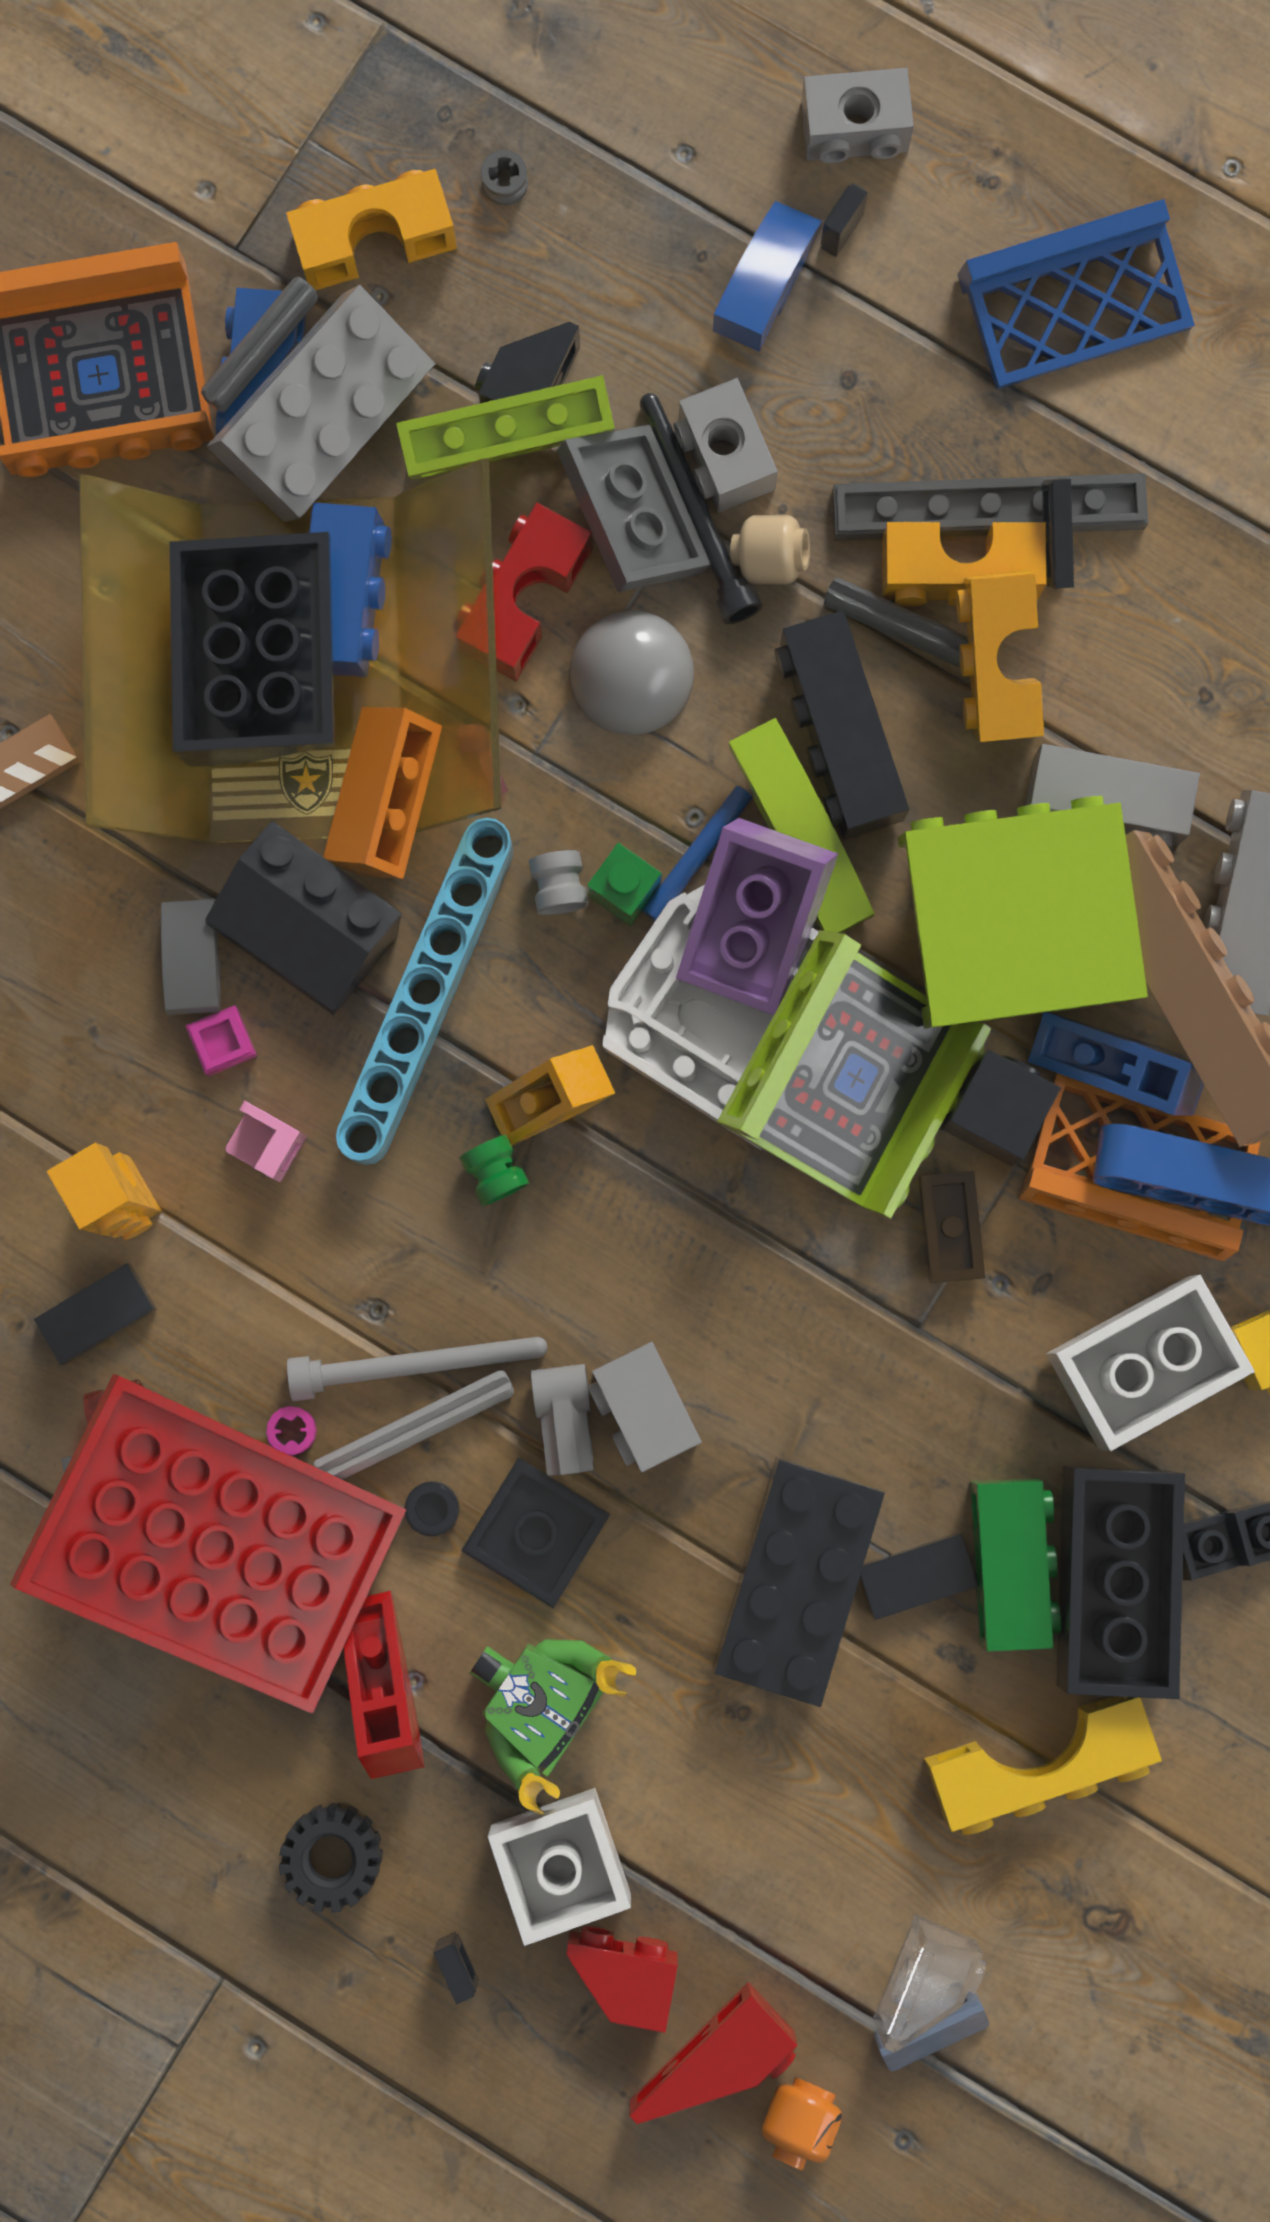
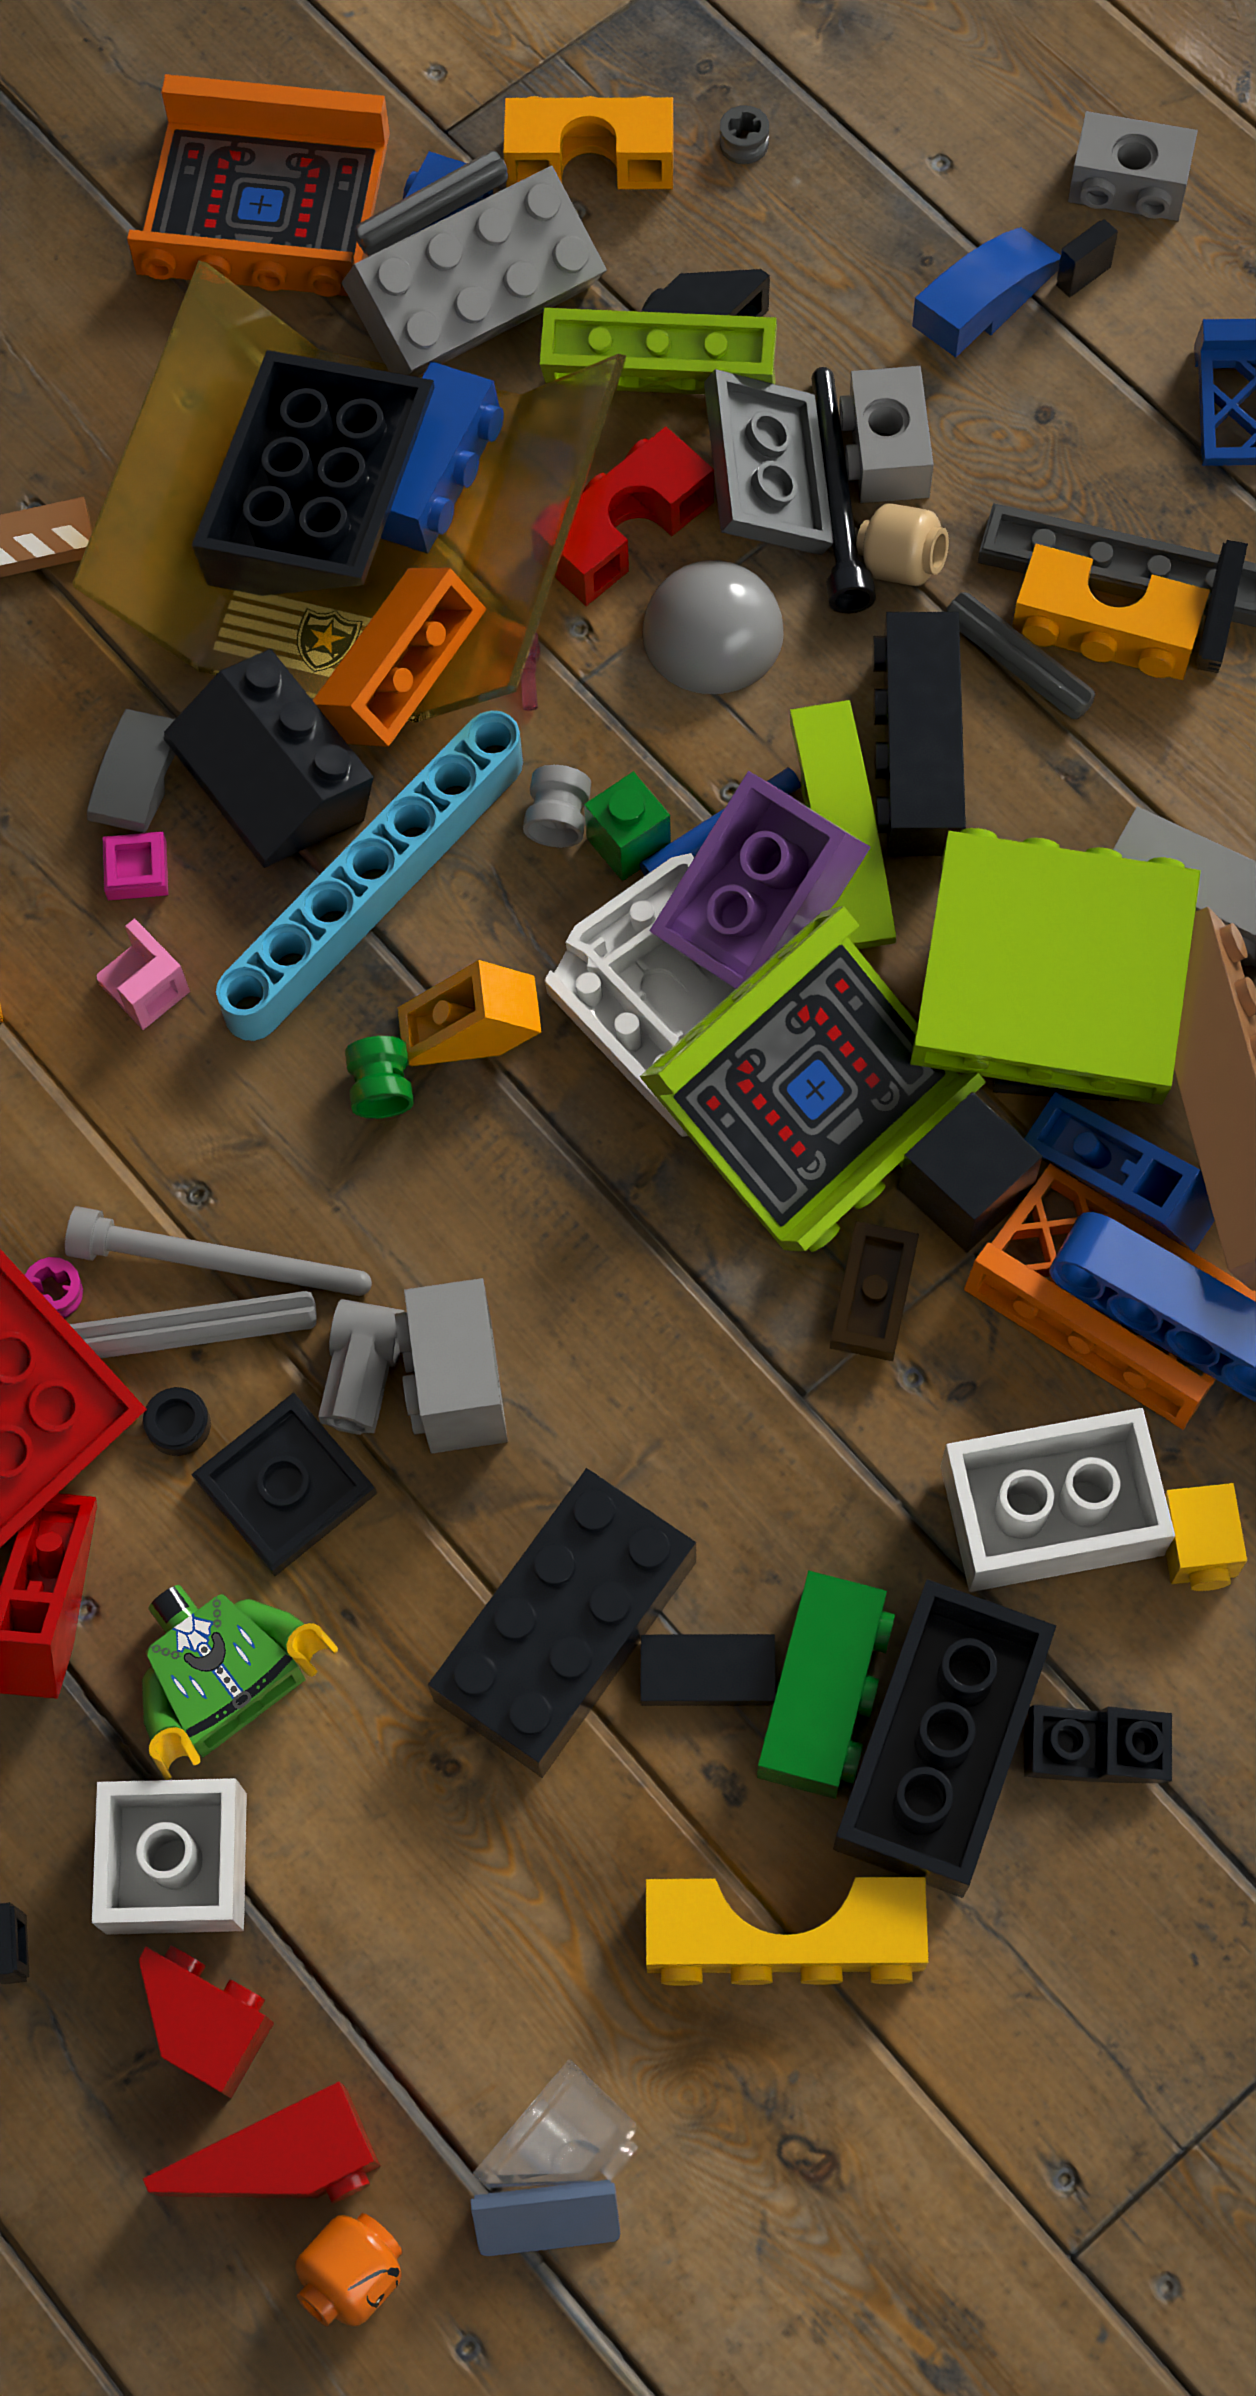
camera: 20 degrees right, 15 degrees down
light orange arch [956,571,1044,742] -> none

